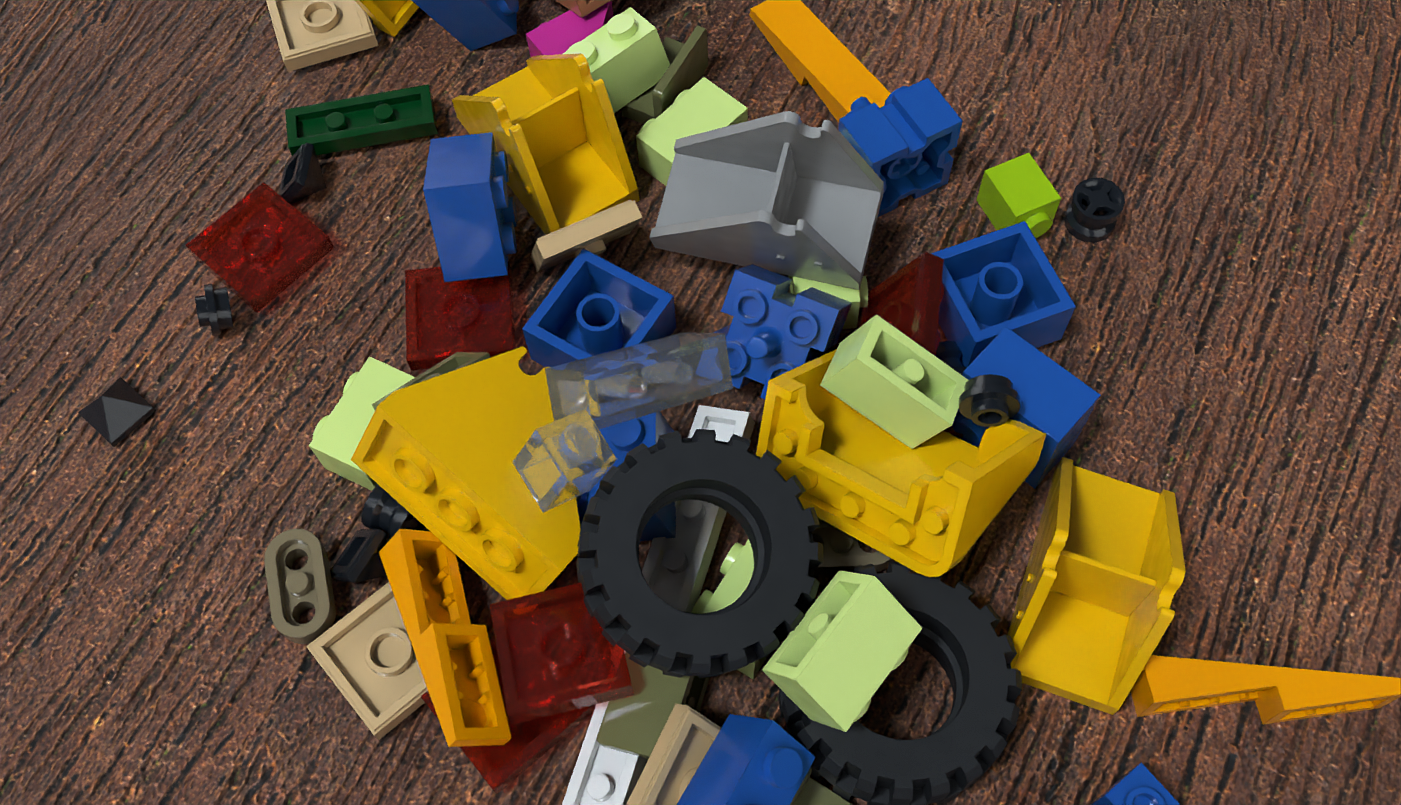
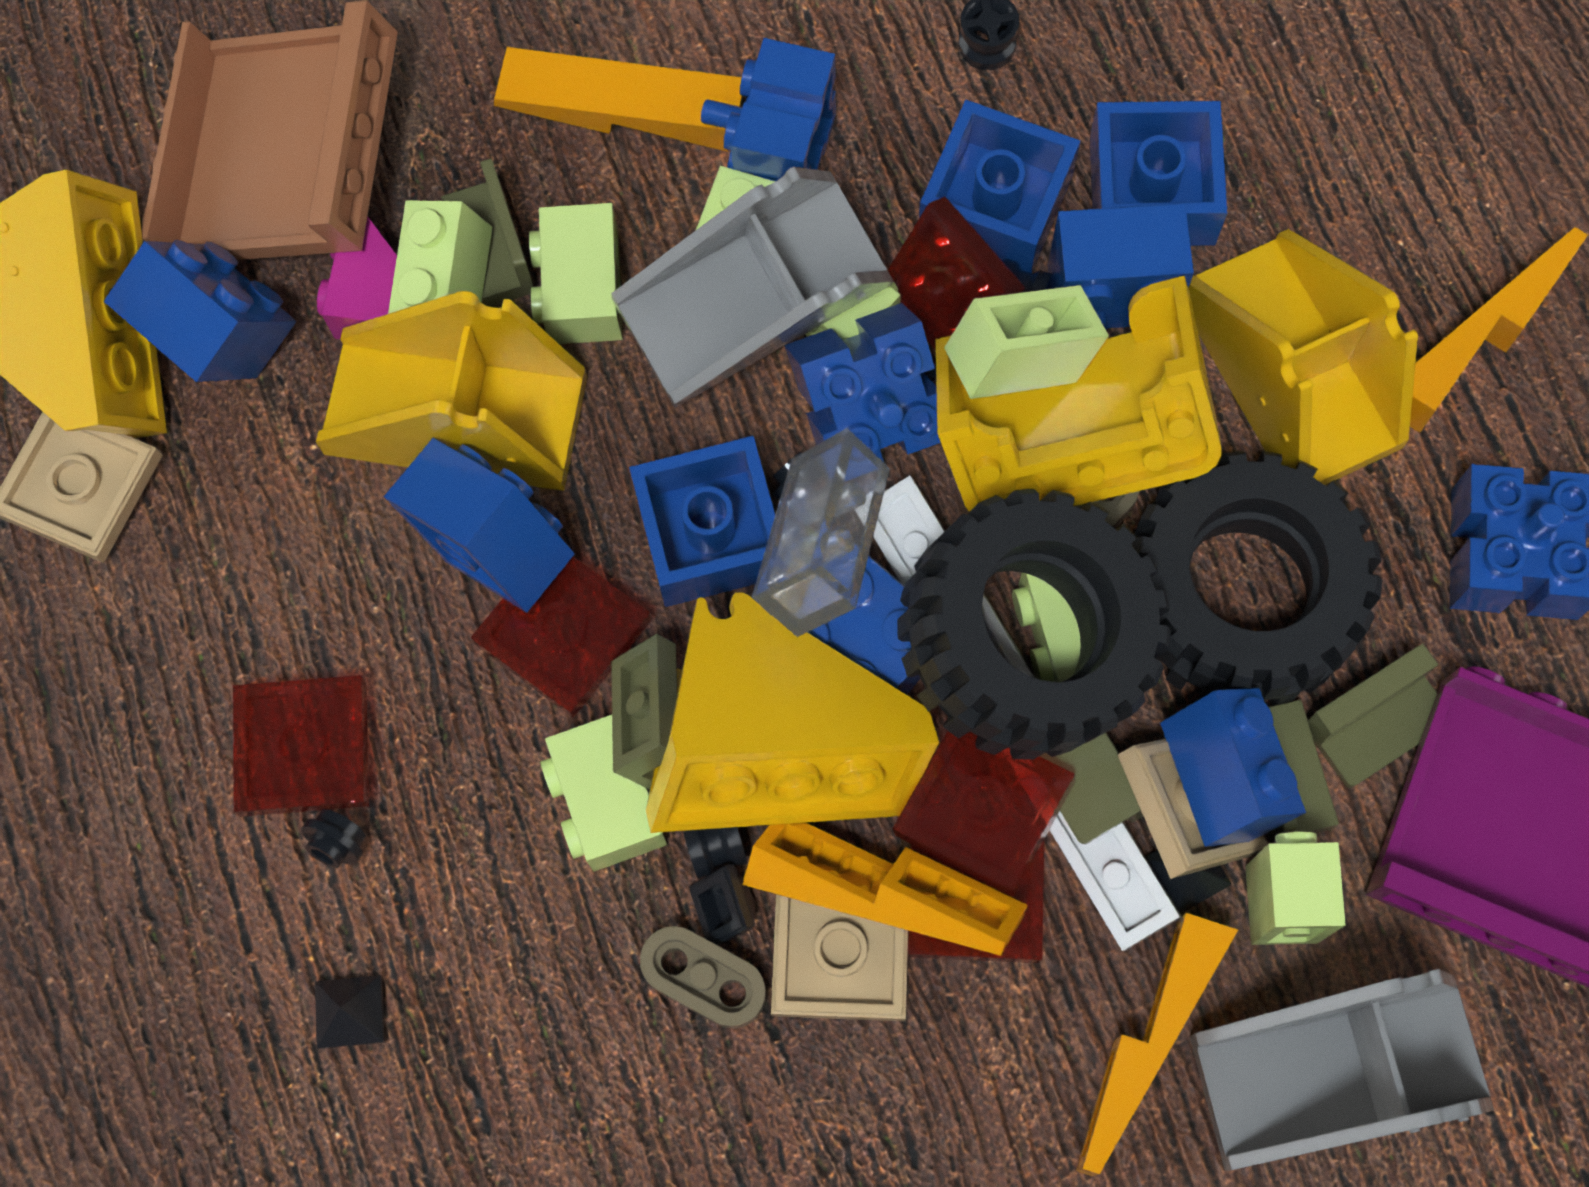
camera: 45 degrees left, 10 degrees up
black slope [277,142,327,207] -> none
dark green plate [285,84,438,156] -> none
clear brick [513,408,617,512] -> none
tan plate [530,199,643,273] -> none
yellowish green brick [762,570,922,732] -> none
black plate [959,374,1020,427] -> none
lime brick [976,153,1061,238] -> none
none -> blue brick [1090,101,1227,246]

